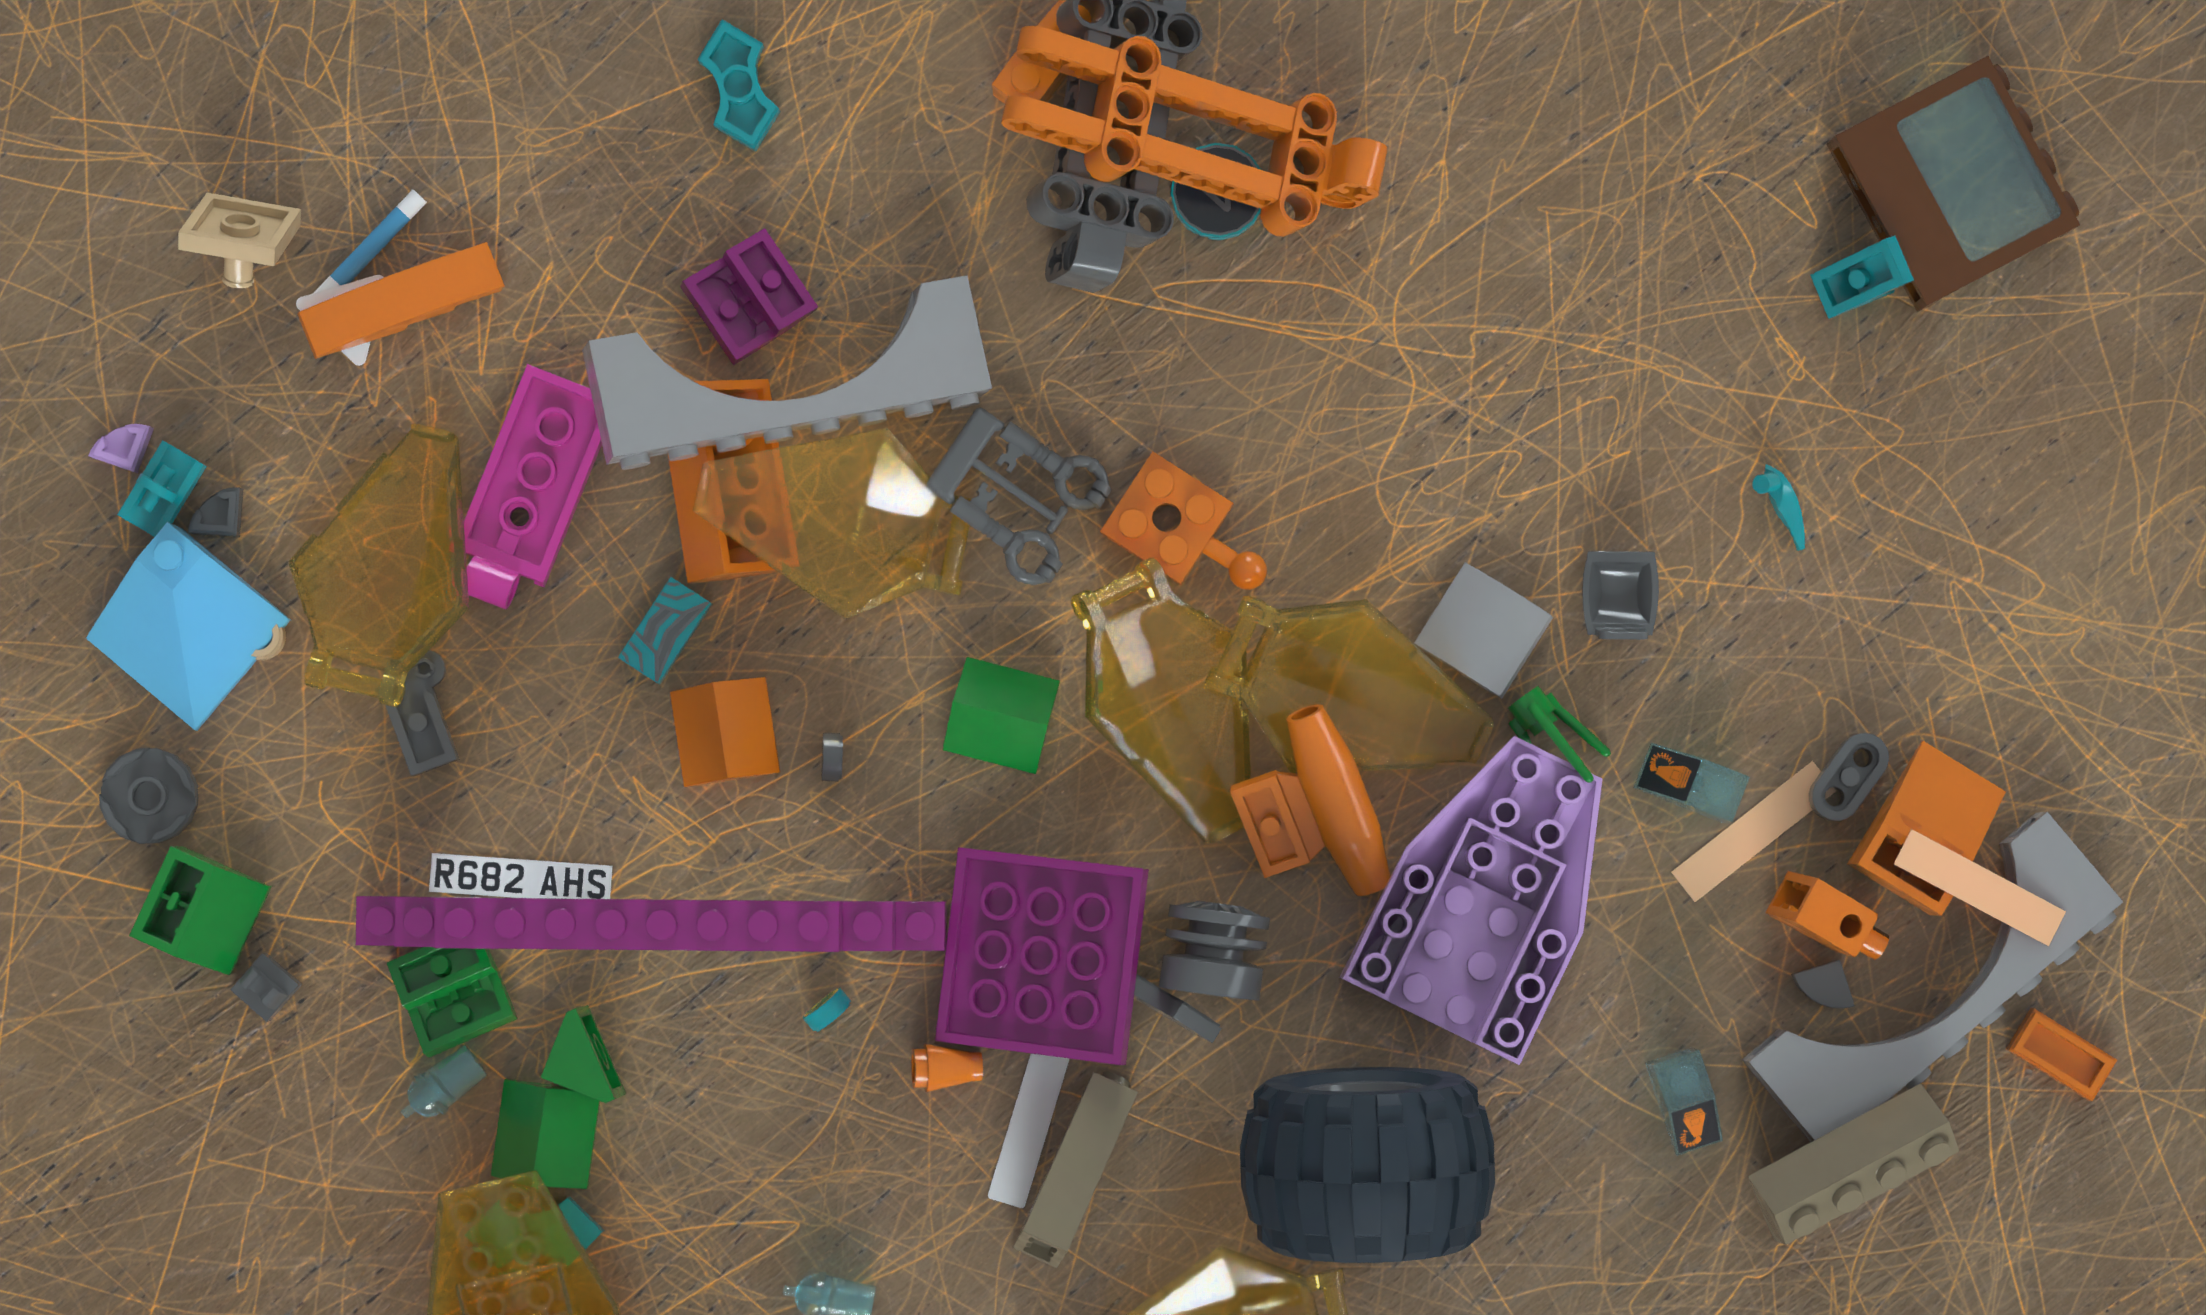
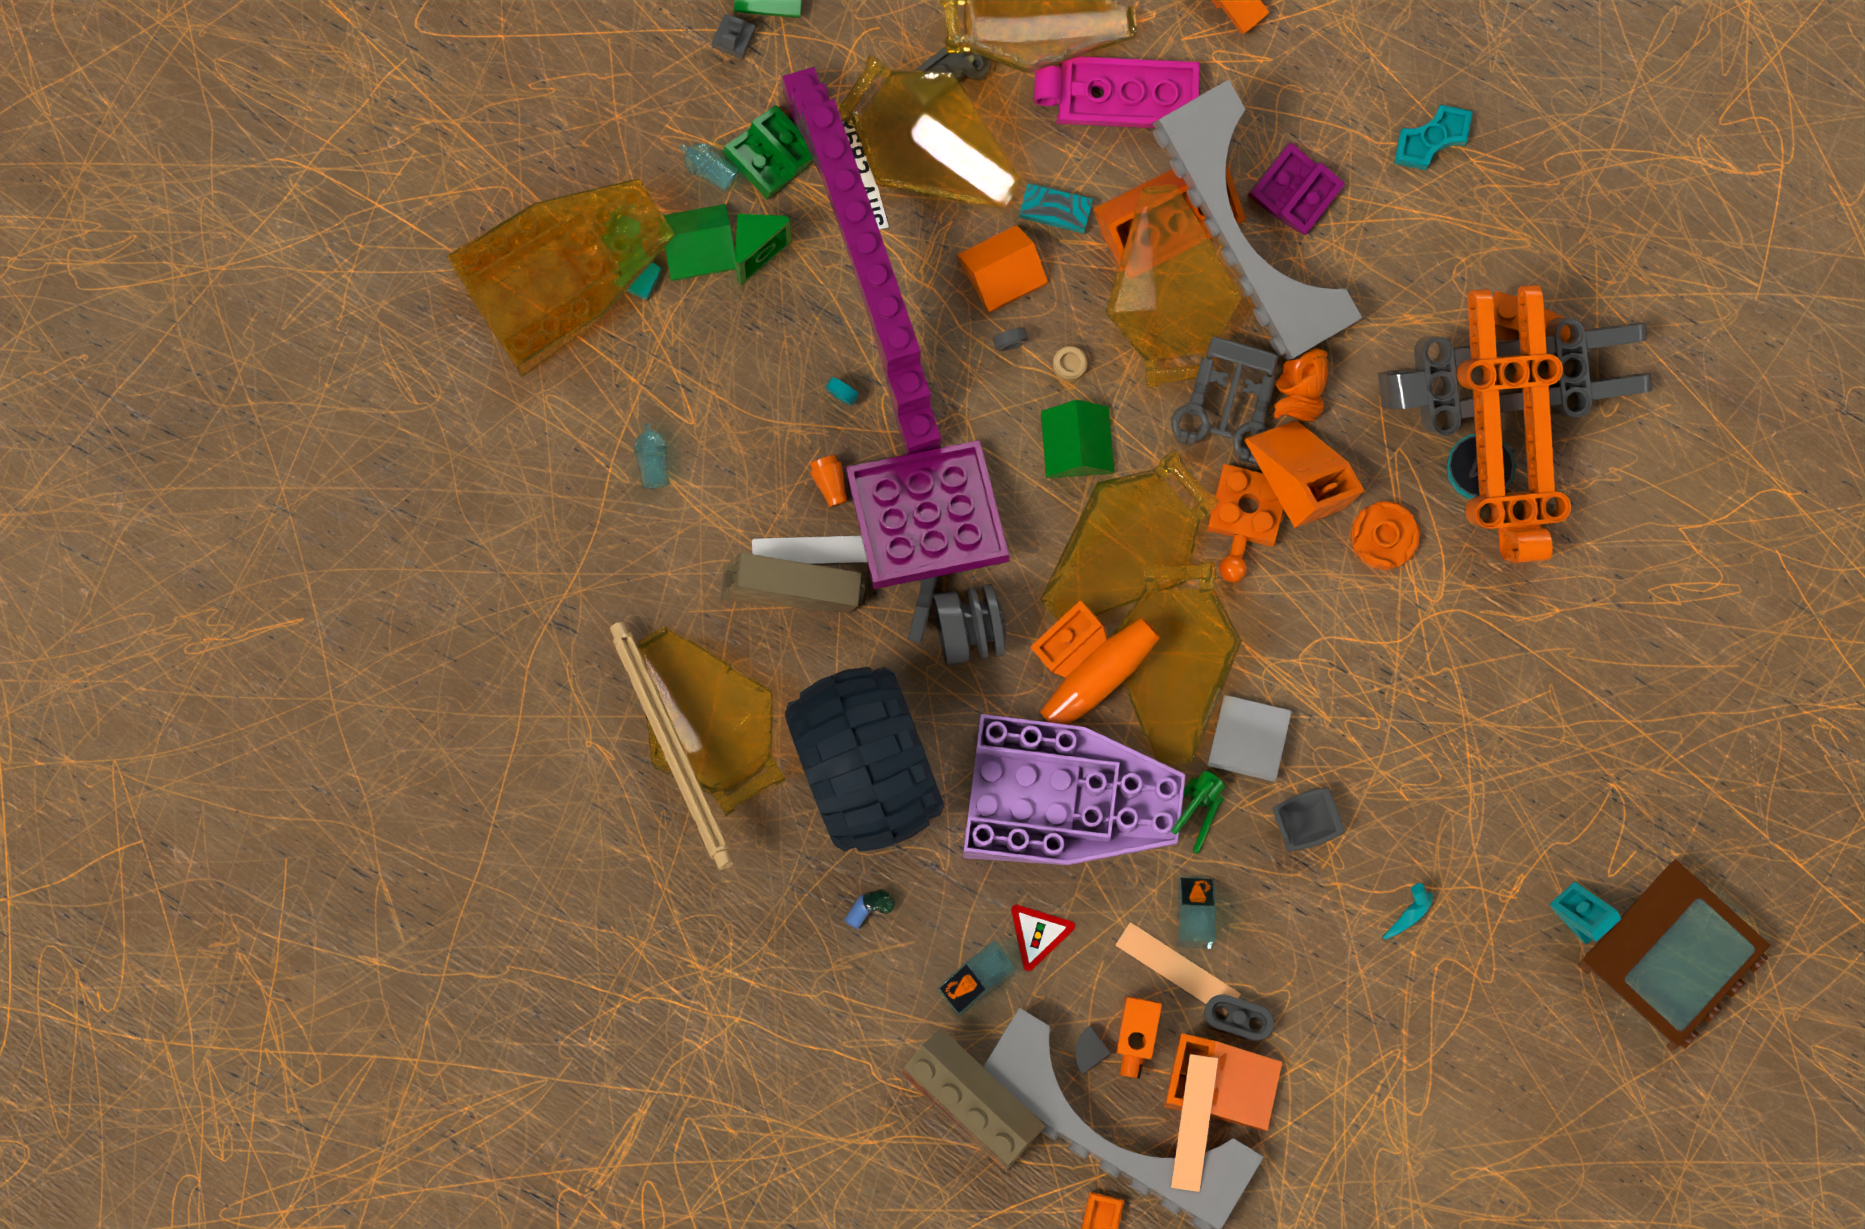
camera: 70 degrees right, 10 degrees down
none -> clear yellow windscreen [837,55,1022,209]
none -> arm [844,890,895,930]
none -> sticker [1011,905,1075,971]
none -> tan tile [1053,346,1087,382]
none -> orange slope [1244,420,1365,528]
none -> orange hair [1274,348,1328,422]
none -> orange tile [1350,501,1420,570]

